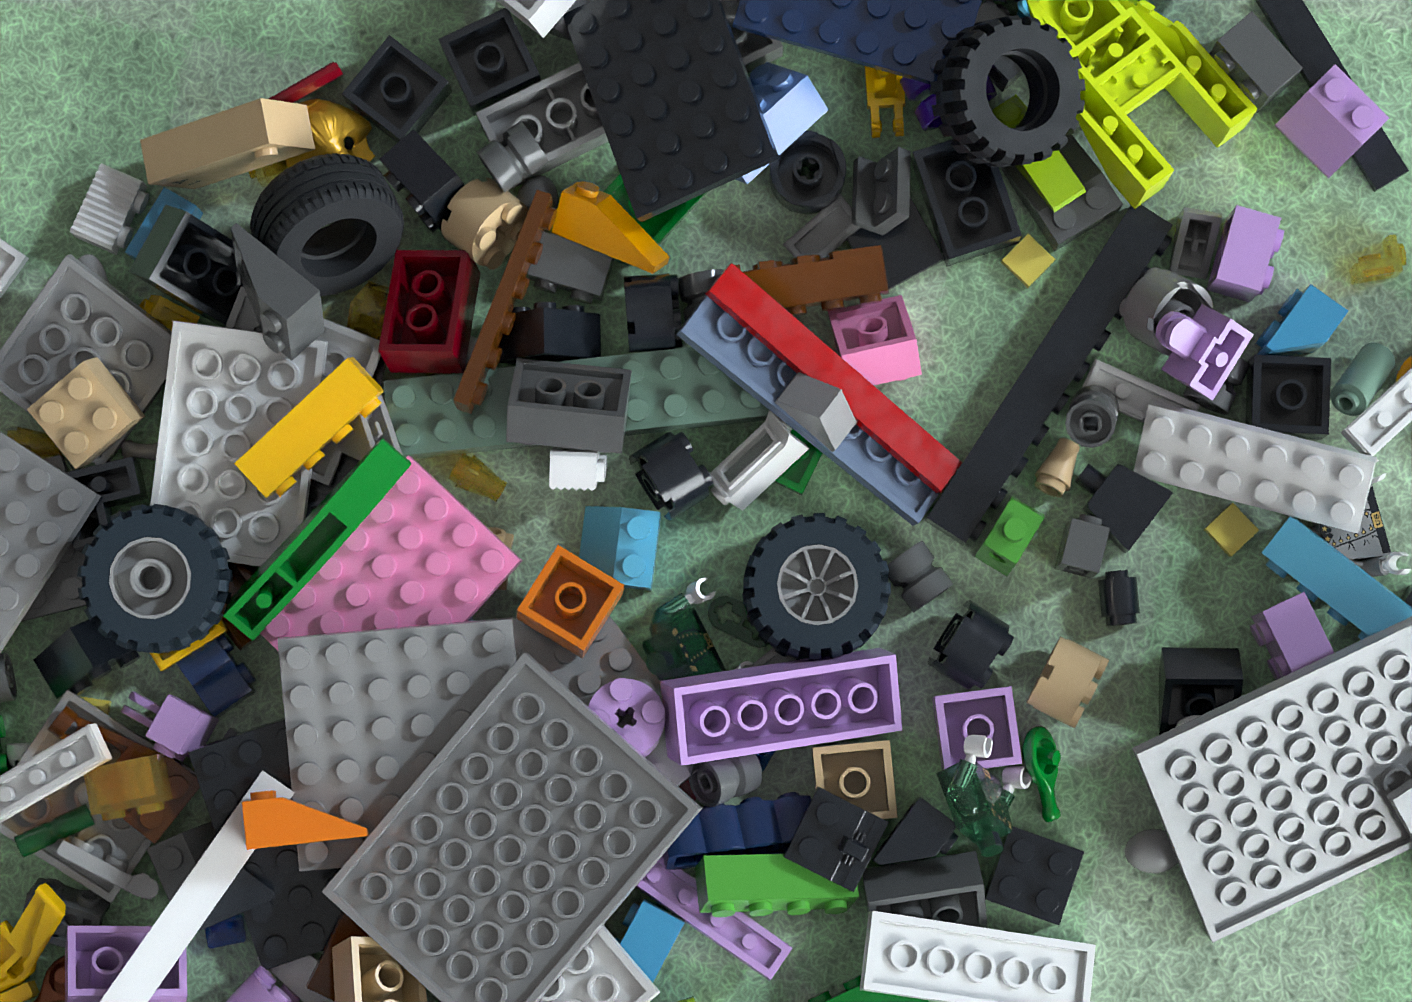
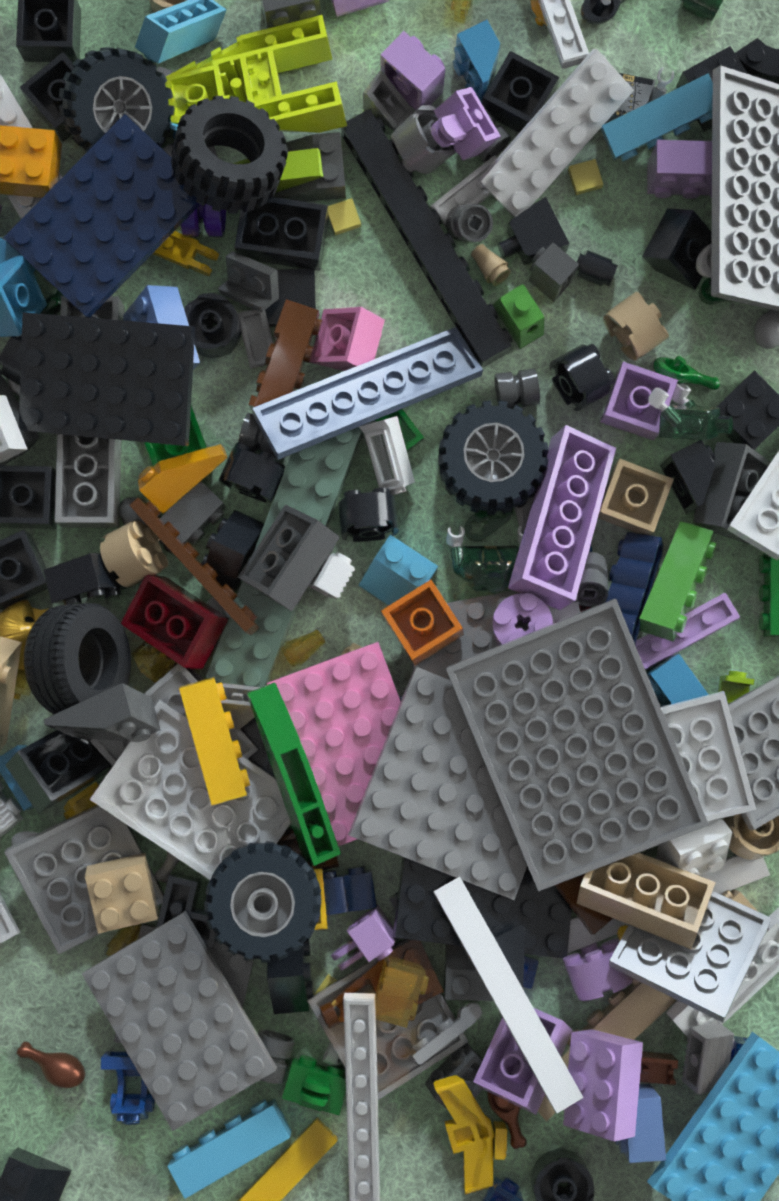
camera: 70 degrees left, 0 degrees up
dark green piece [14,803,95,858] -> none
orange slope [242,790,369,850] -> none
dark grey wheel [476,121,549,193] -> none
red tile [705,263,963,493] -> none
light grey slope [775,372,857,452] -> none
black hinge [783,786,889,892] -> none
sand green brick [1330,343,1395,416] -> none

